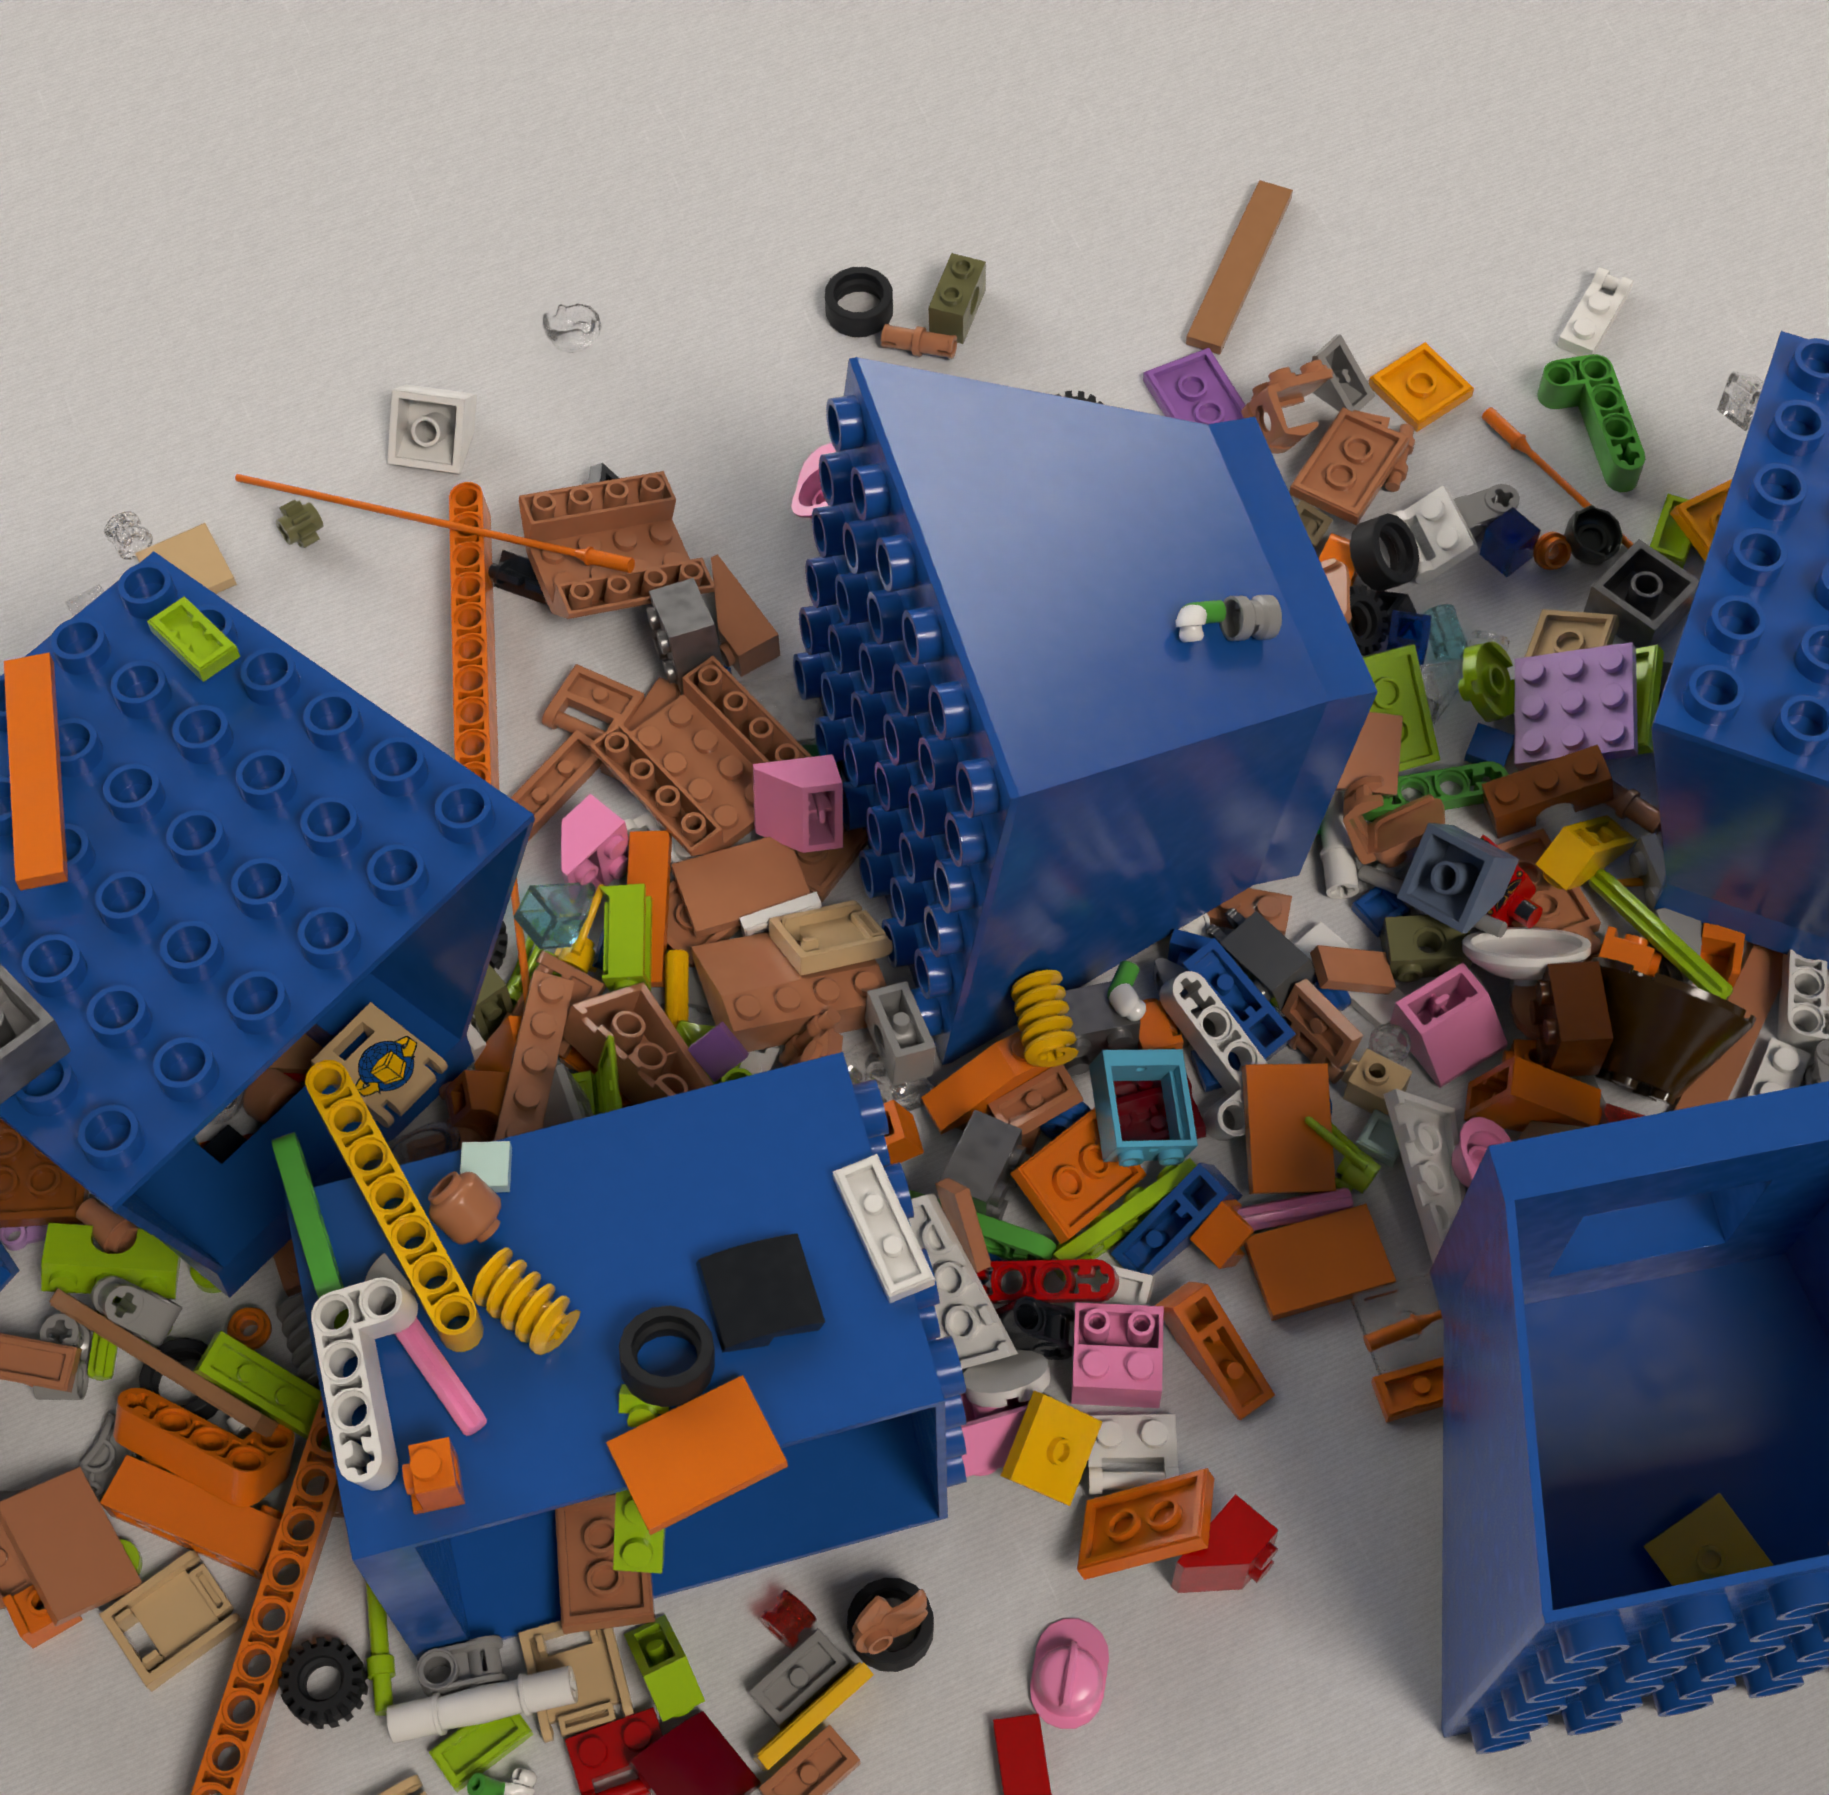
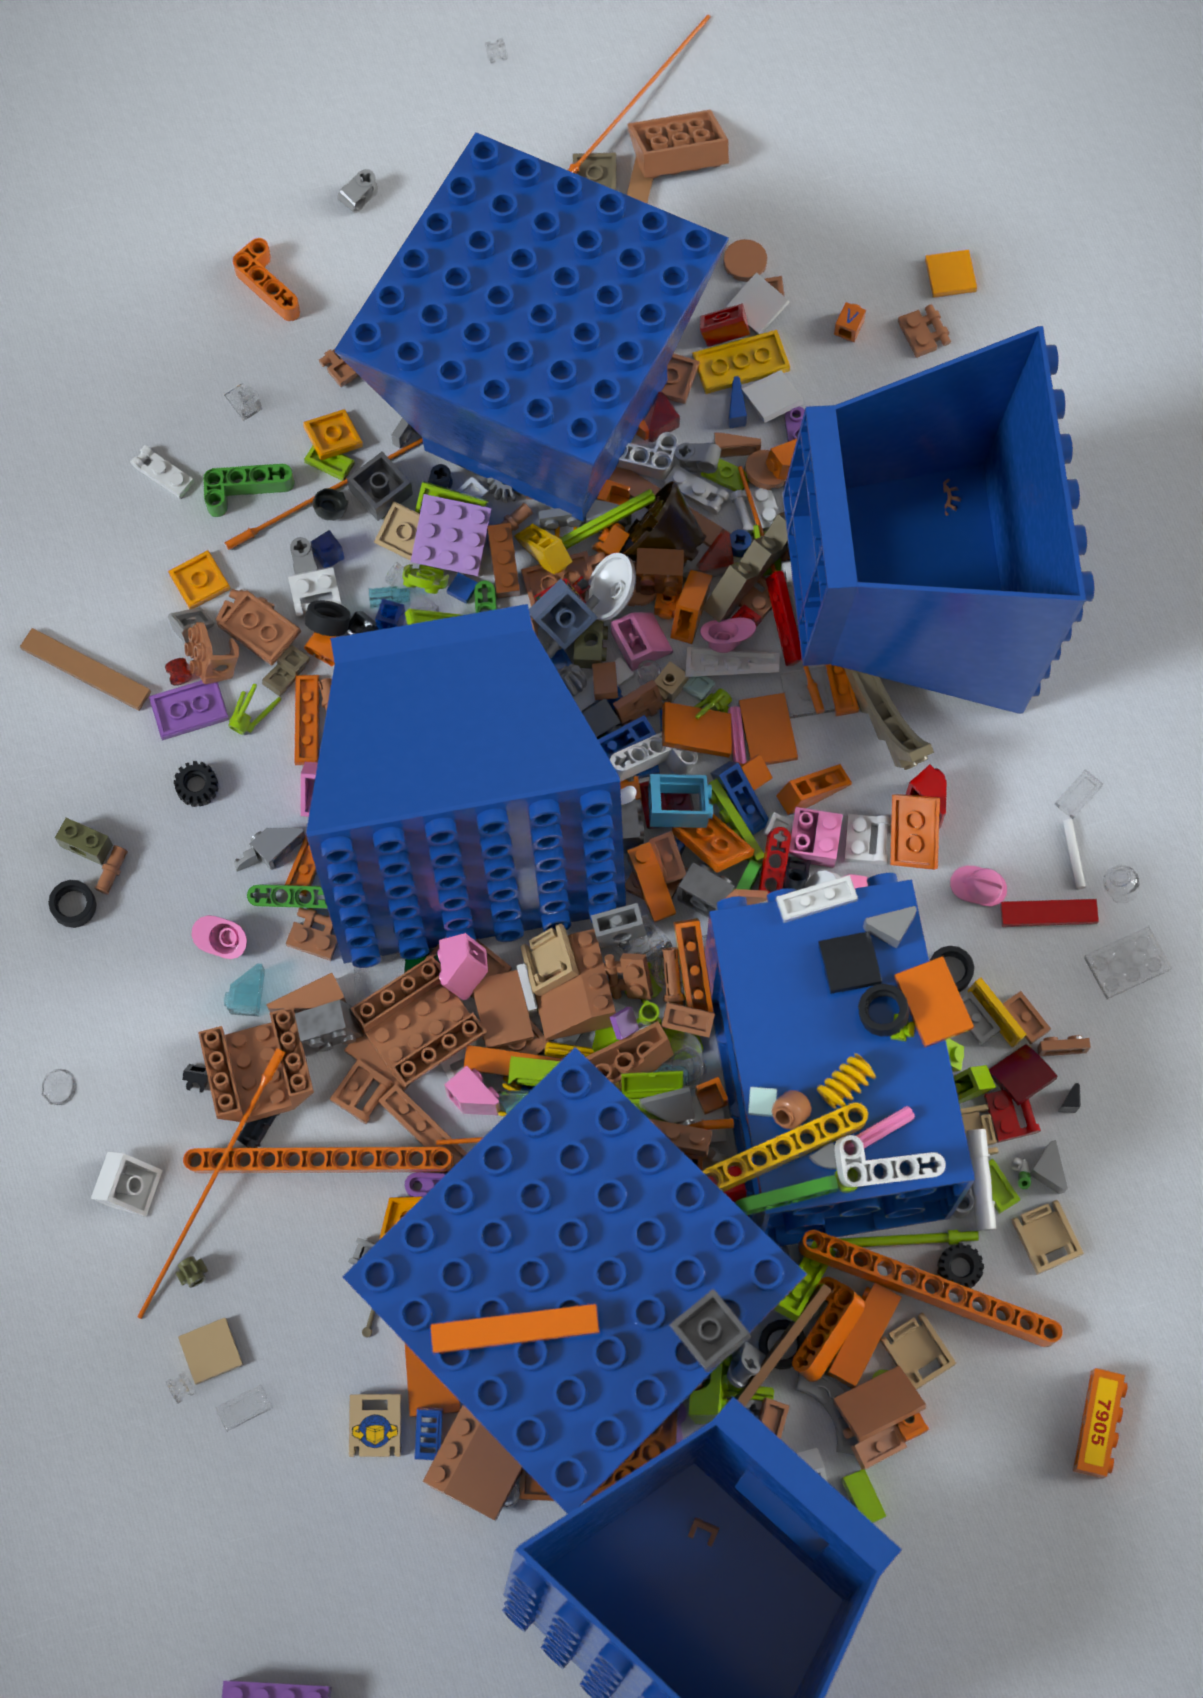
camera: 85 degrees left, 10 degrees up
lime plate [147,596,241,682] -> none
orange brick [402,1437,465,1515] -> none
nougat plate [852,1589,928,1654] -> none
yellow plate [1000,1391,1102,1506] -> none
yellow piece [1011,970,1079,1067] -> none
white arm [1176,600,1226,642] -> none
light grey wheel [1220,595,1282,641] -> none
orange plate [1533,531,1571,570] -> none
yellow plate [1643,1493,1774,1586] -> none
none -> clear red wheel [164,658,193,686]
none -> clear light blue slope [224,963,265,1017]
none -> light grey gear [558,664,587,697]
none -> dark tan arch [844,668,934,770]
none -> light grey slope [863,906,917,948]

